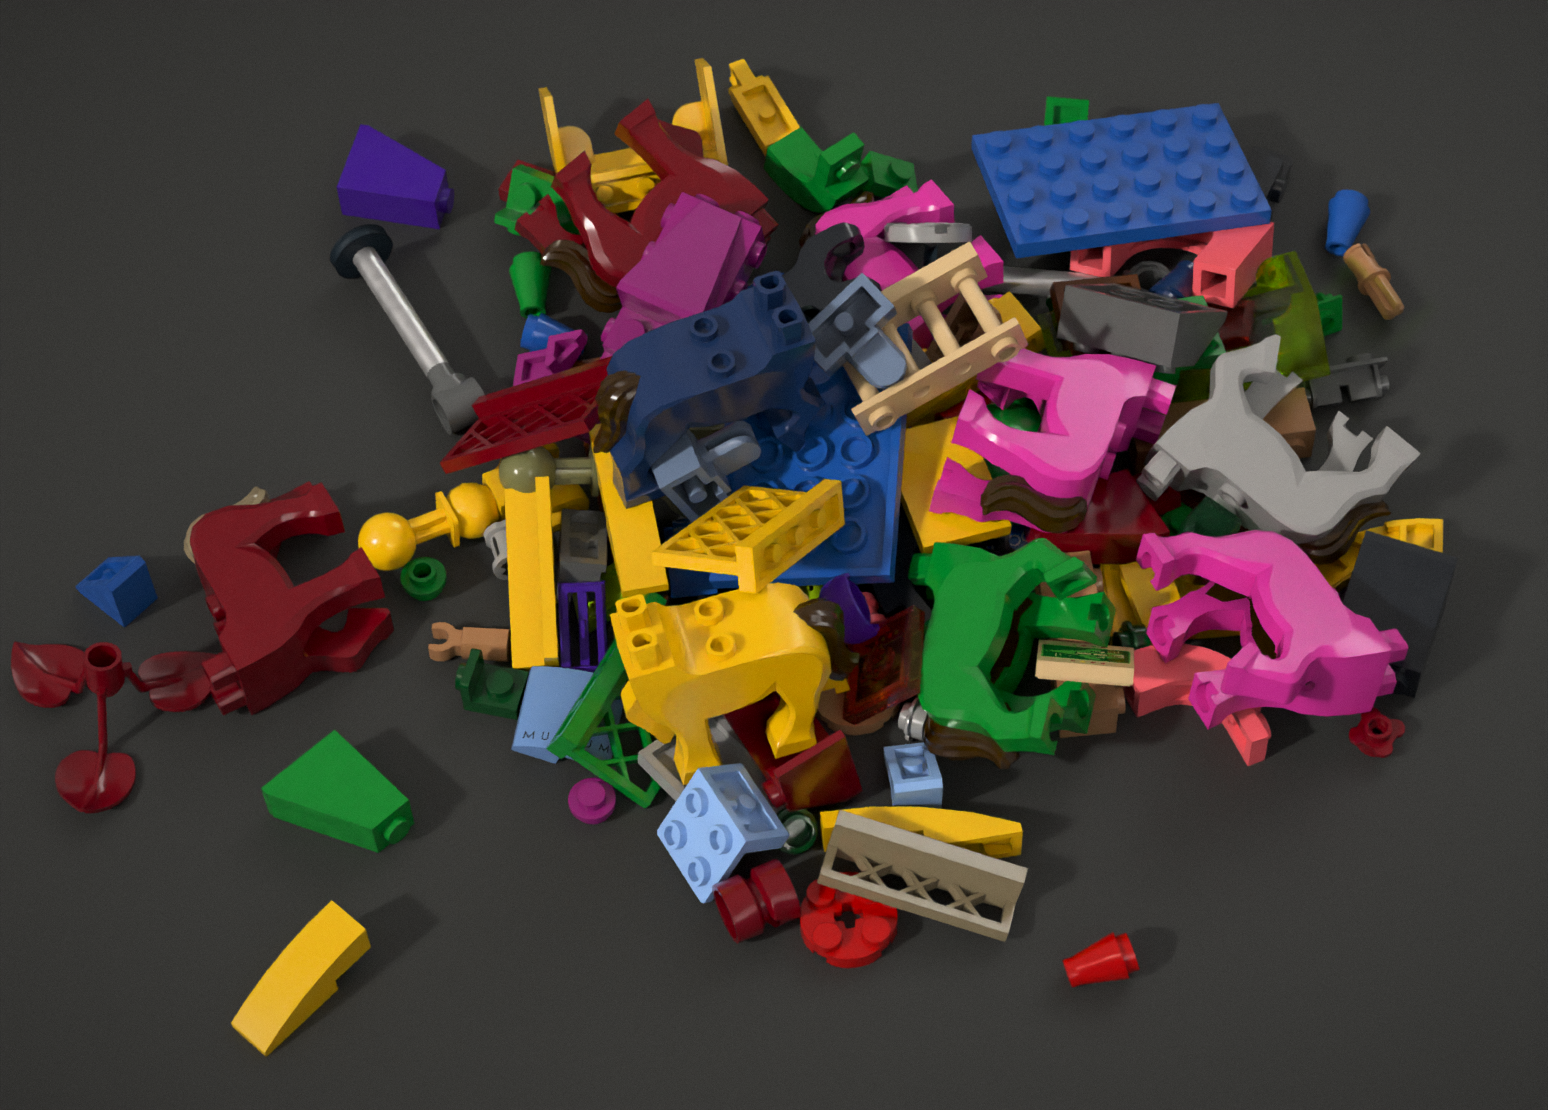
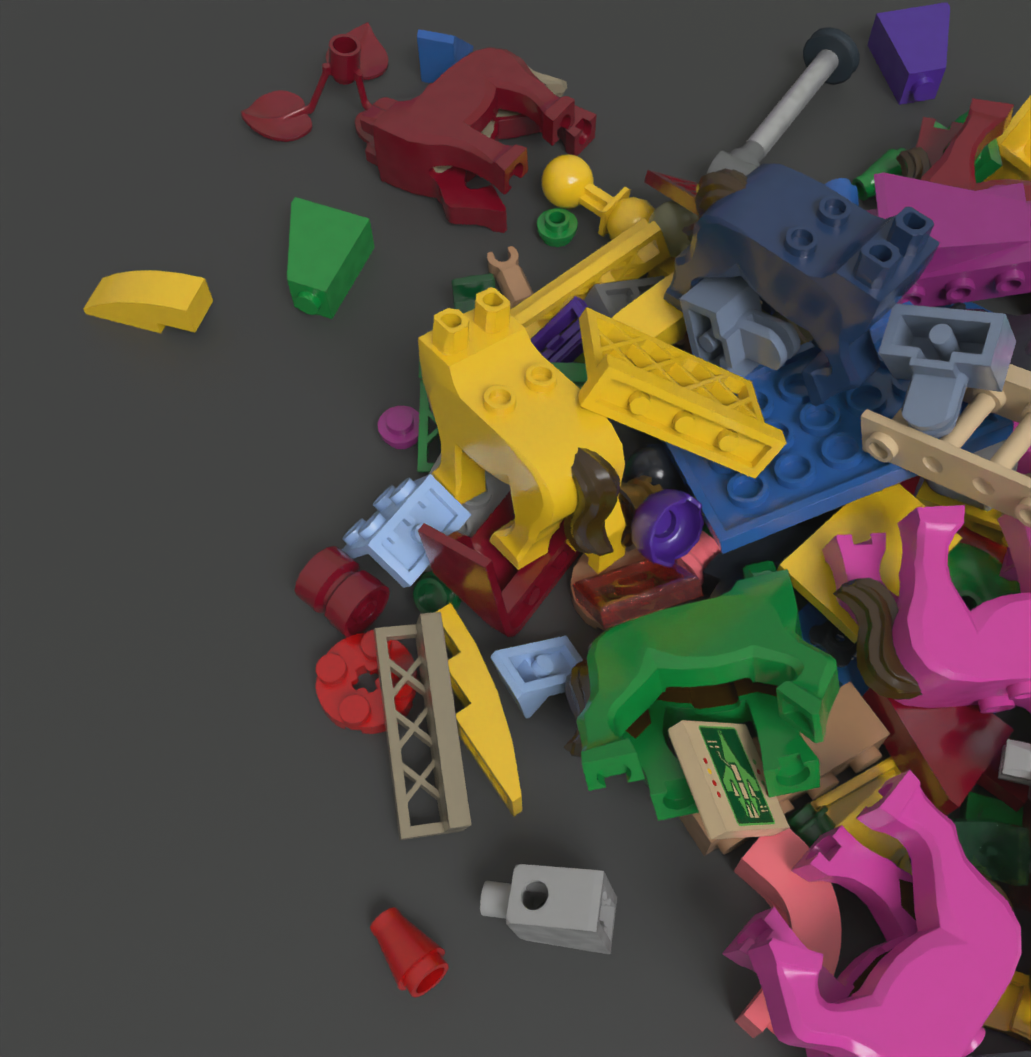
camera: 65 degrees right, 5 degrees up
none -> light grey torso [480,864,617,954]

